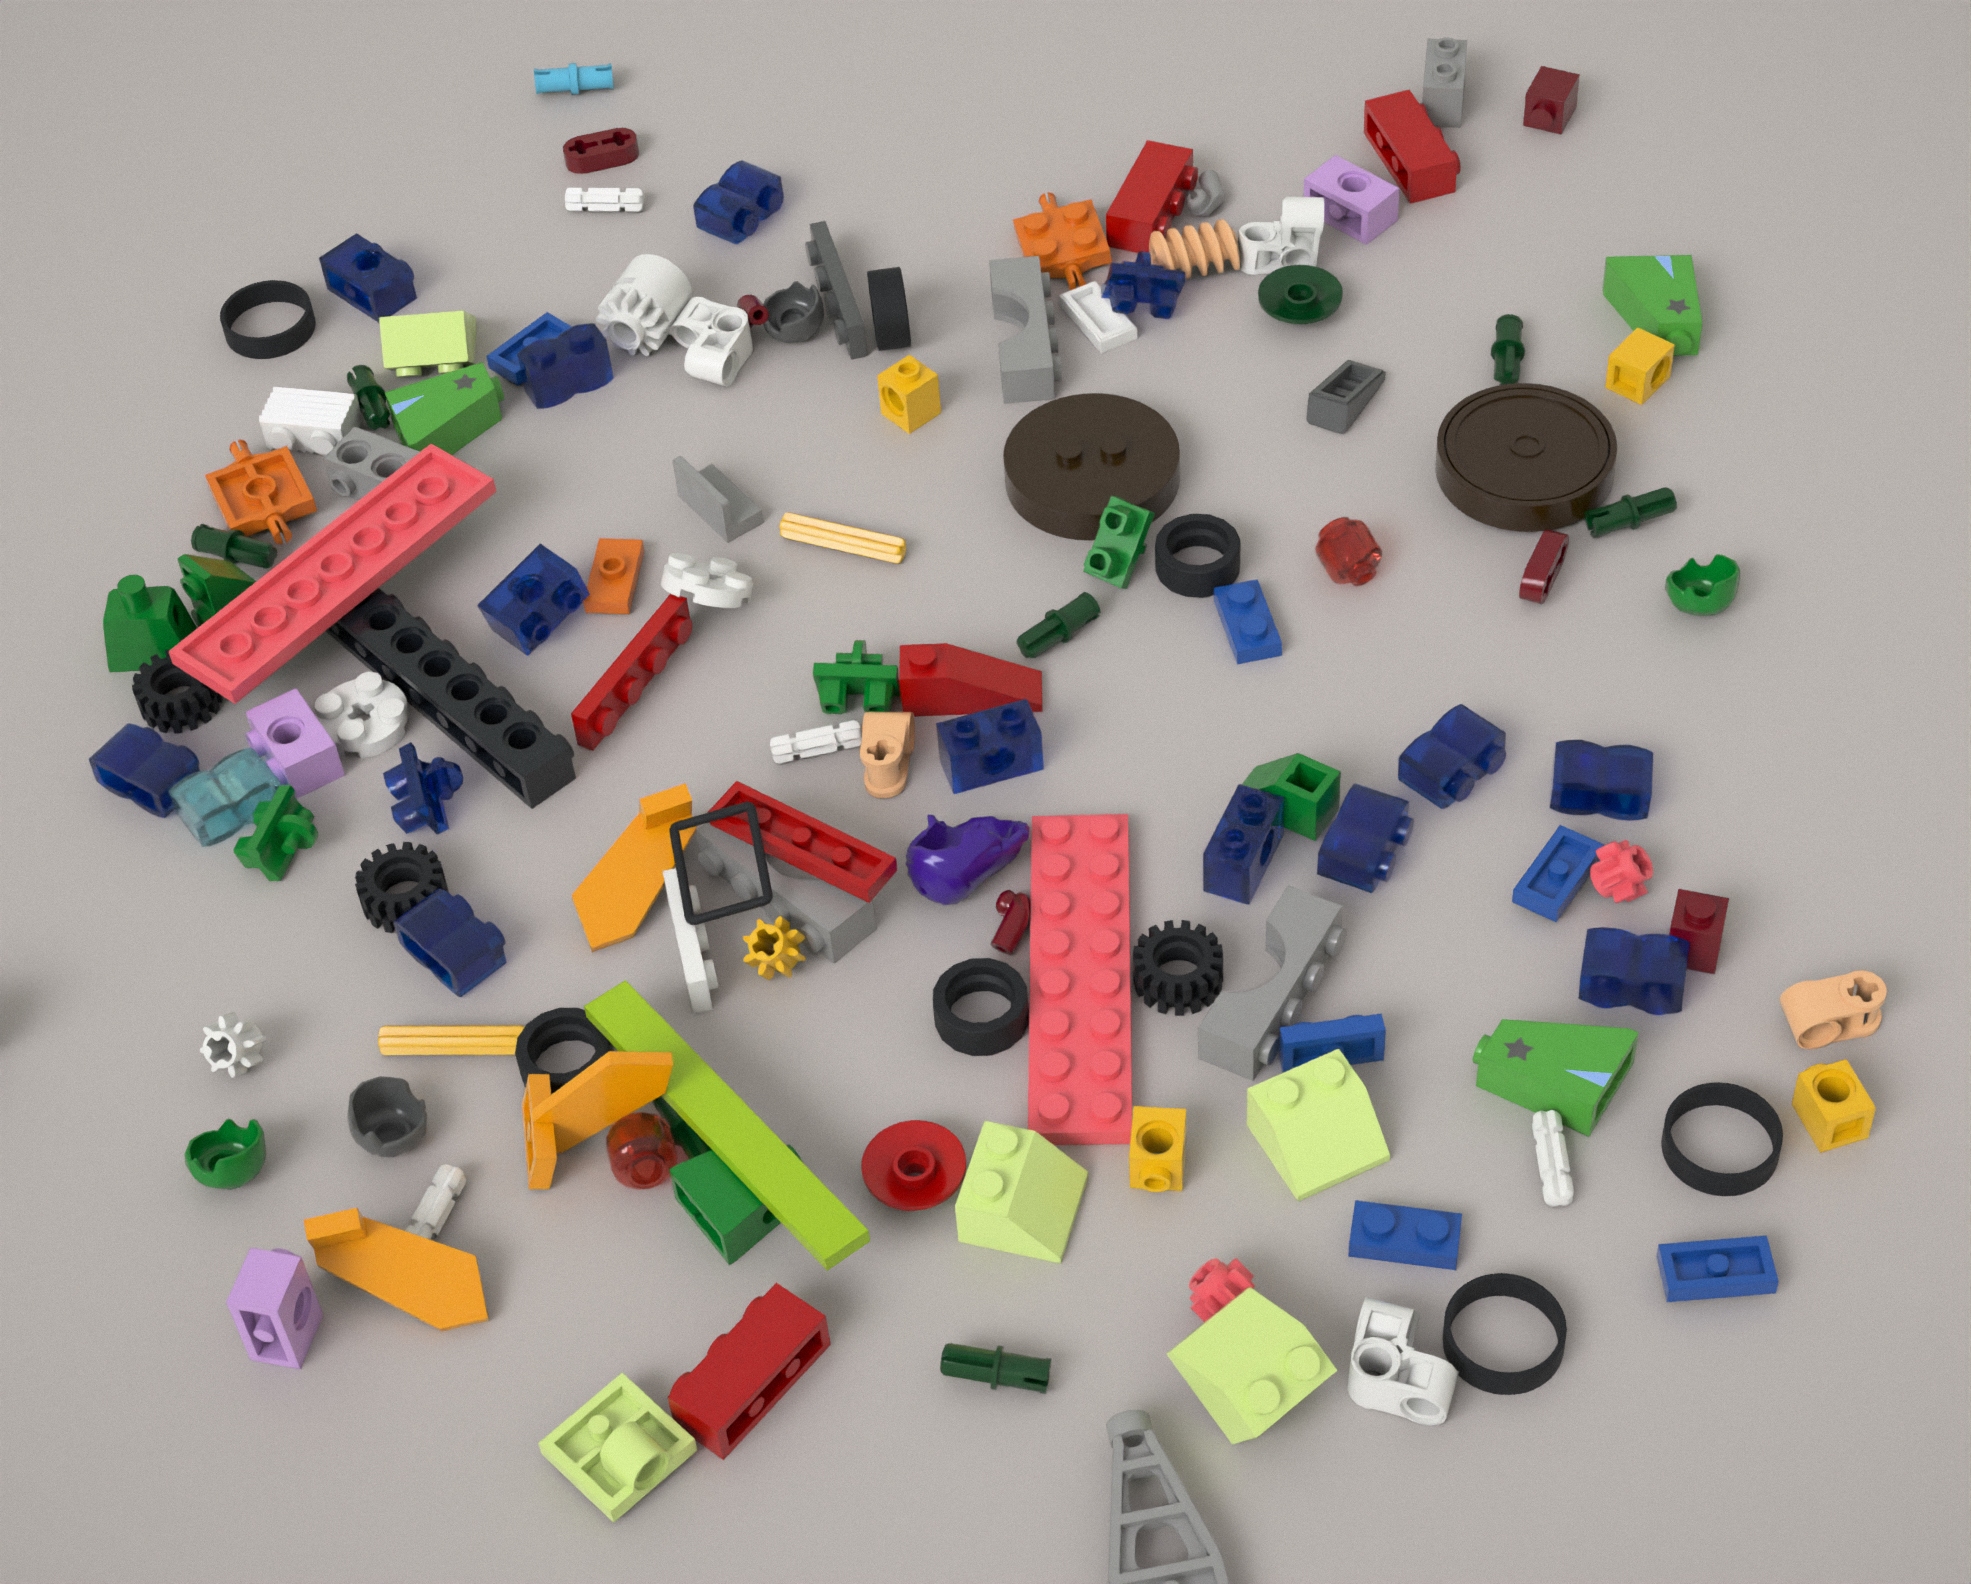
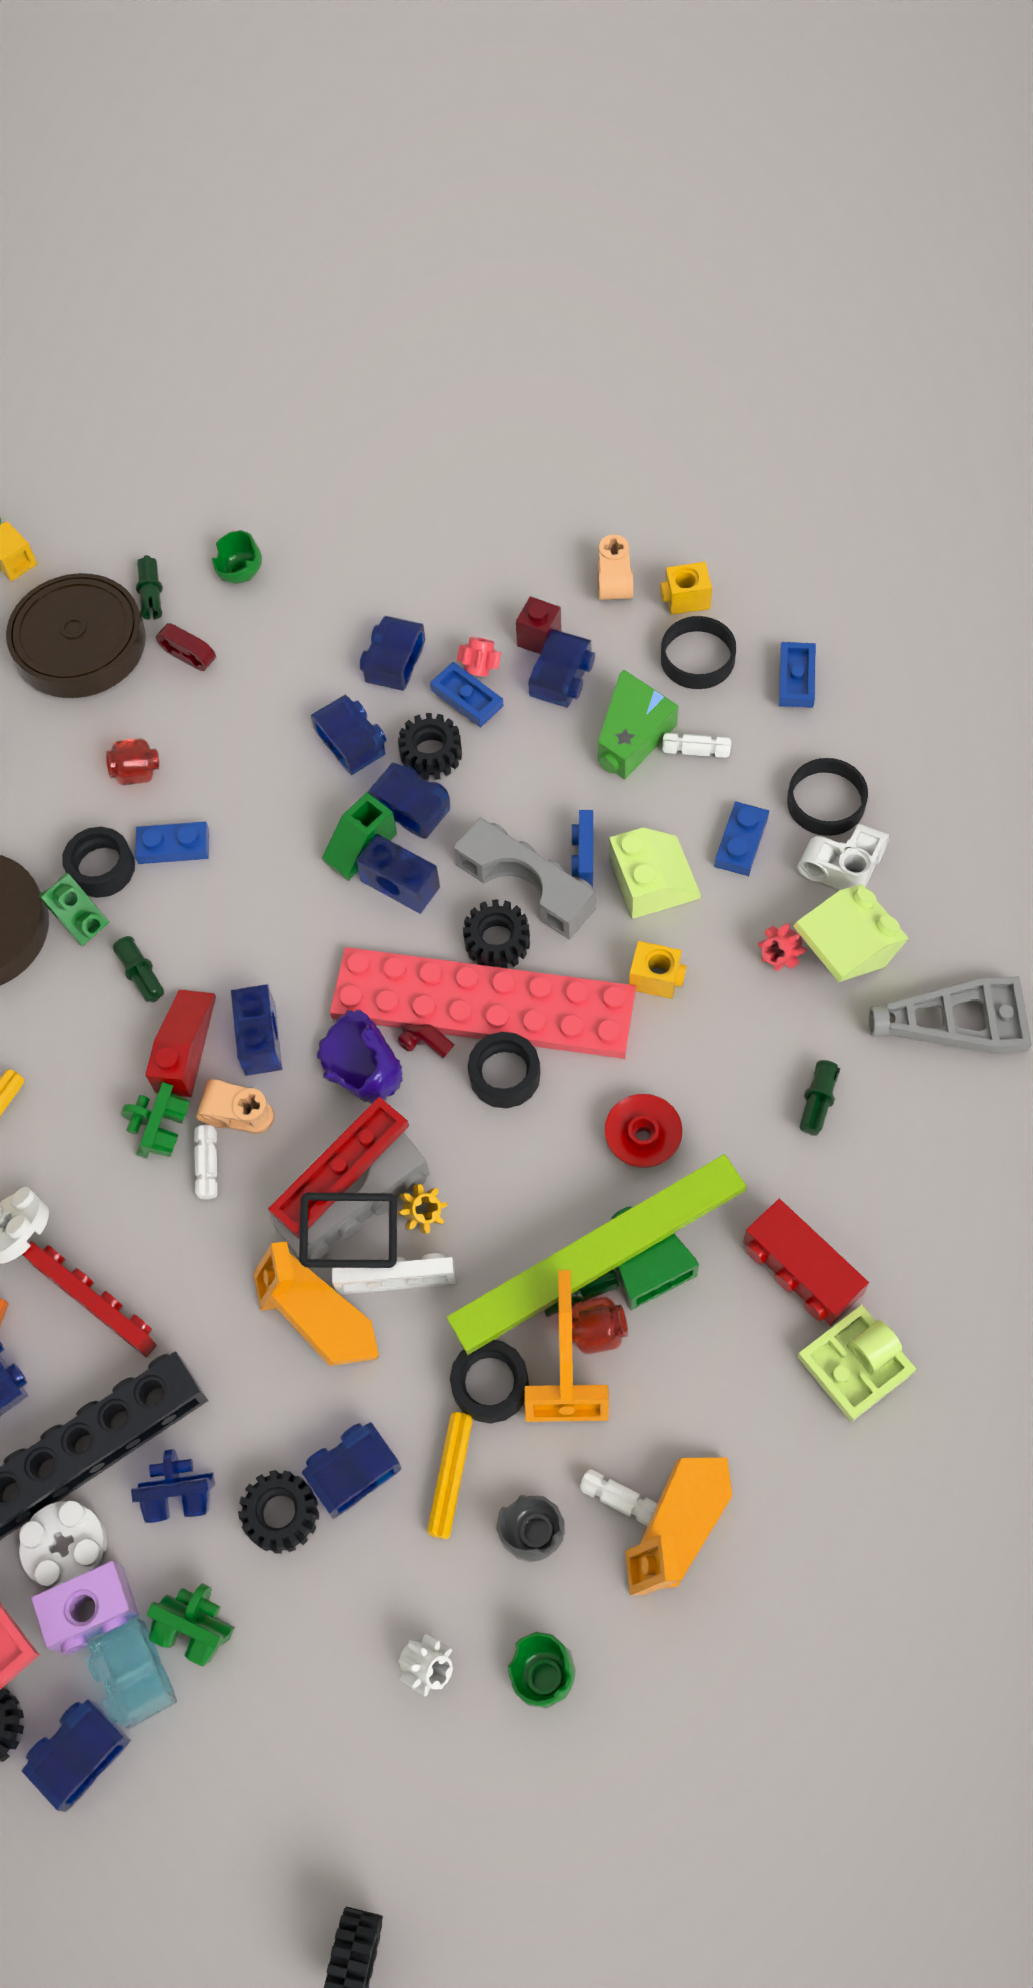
camera: 80 degrees left, 15 degrees up
lavender brick [226,1247,323,1369] -> none
yellowish green slope [955,1121,1088,1264] -> none
none -> black tyre [398,713,462,781]

